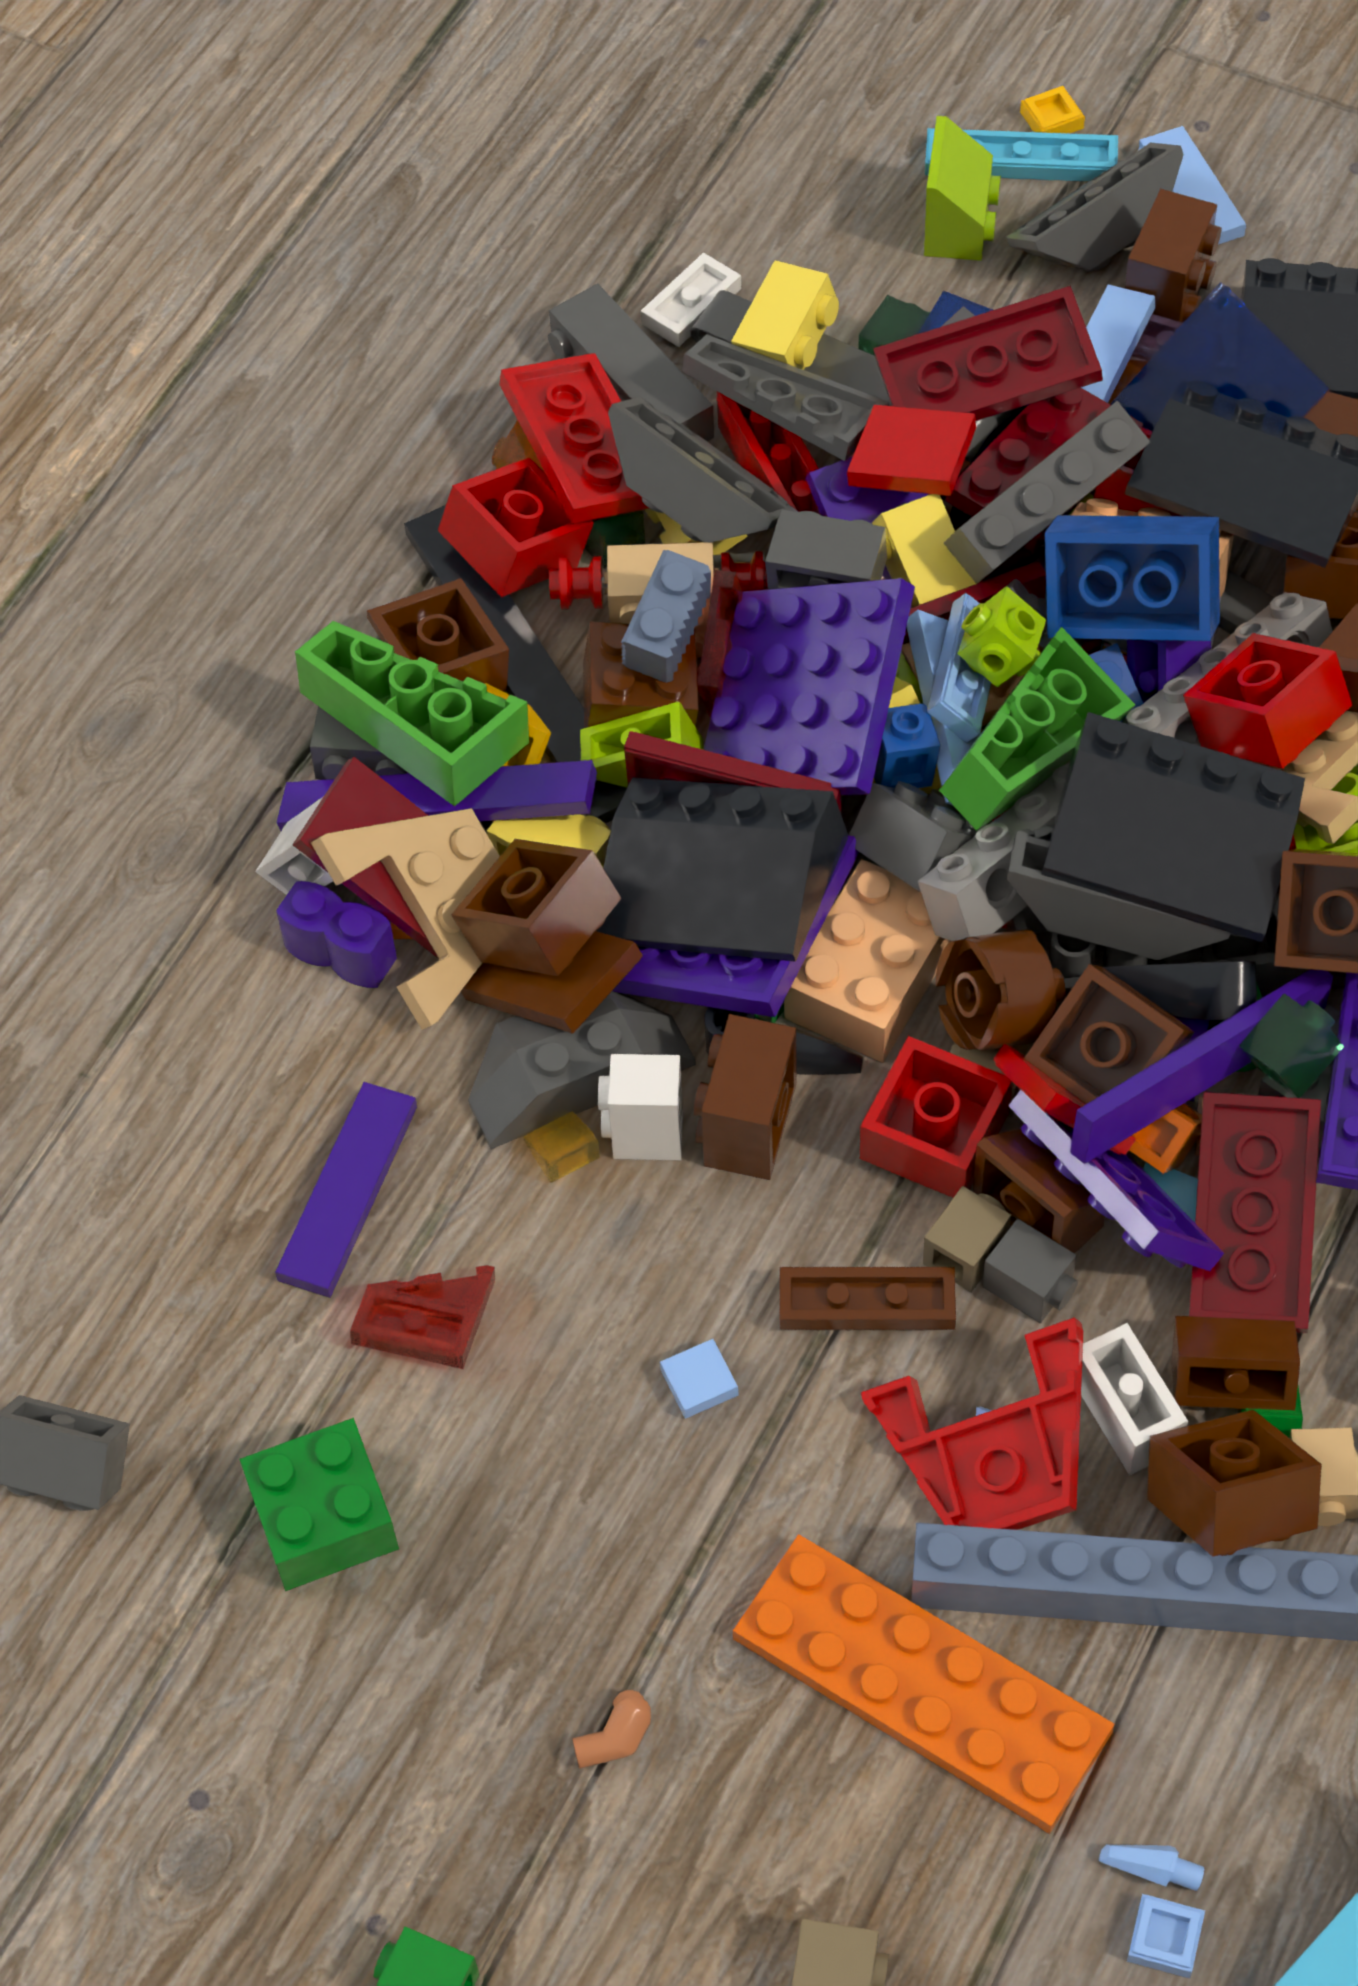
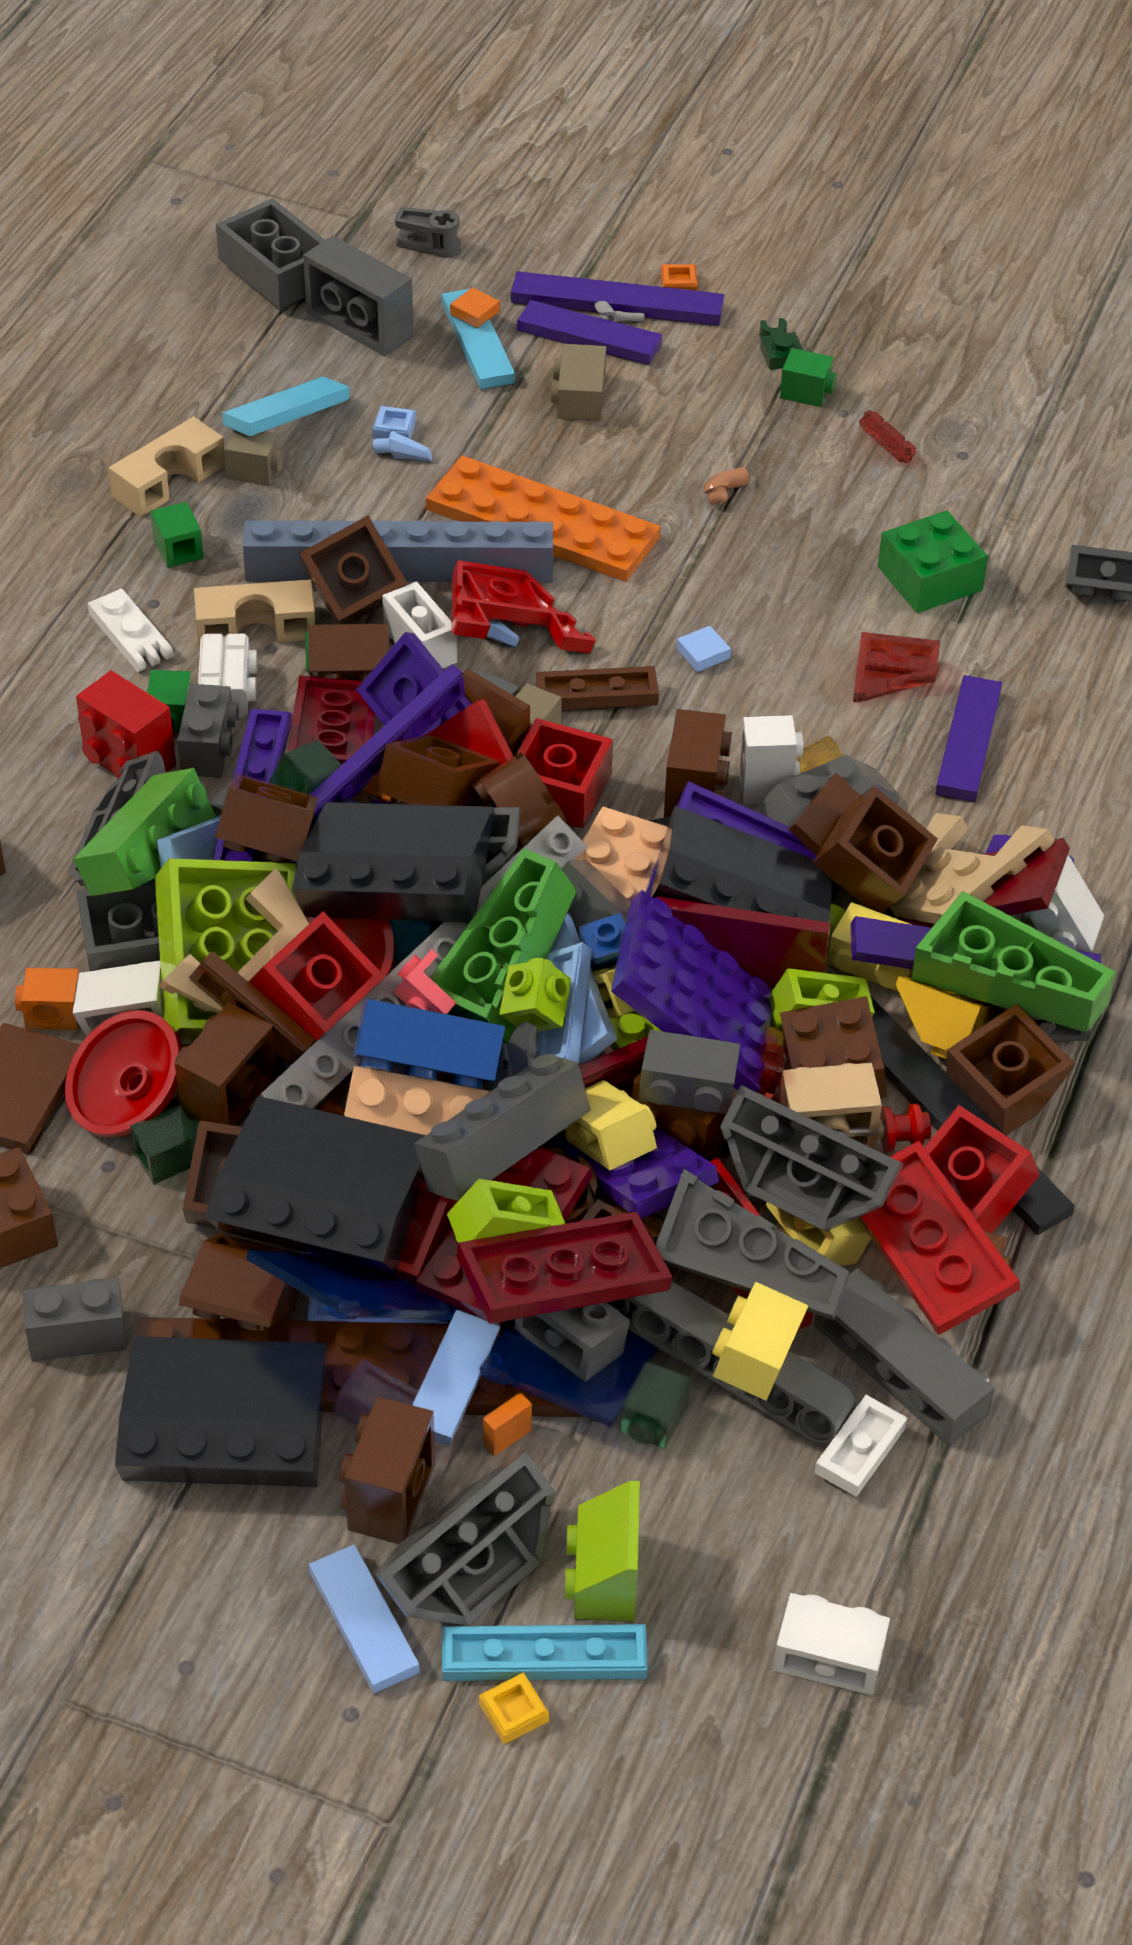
camera: 170 degrees right, 10 degrees down
sand blue brick [621,550,711,683] -> none
red tile [847,405,976,496] -> none
none -> coral bracket [393,949,456,1014]
none -> lime slope [447,1179,565,1243]
none -> white brick [773,1593,890,1696]
none -> clear red axle [859,410,916,464]

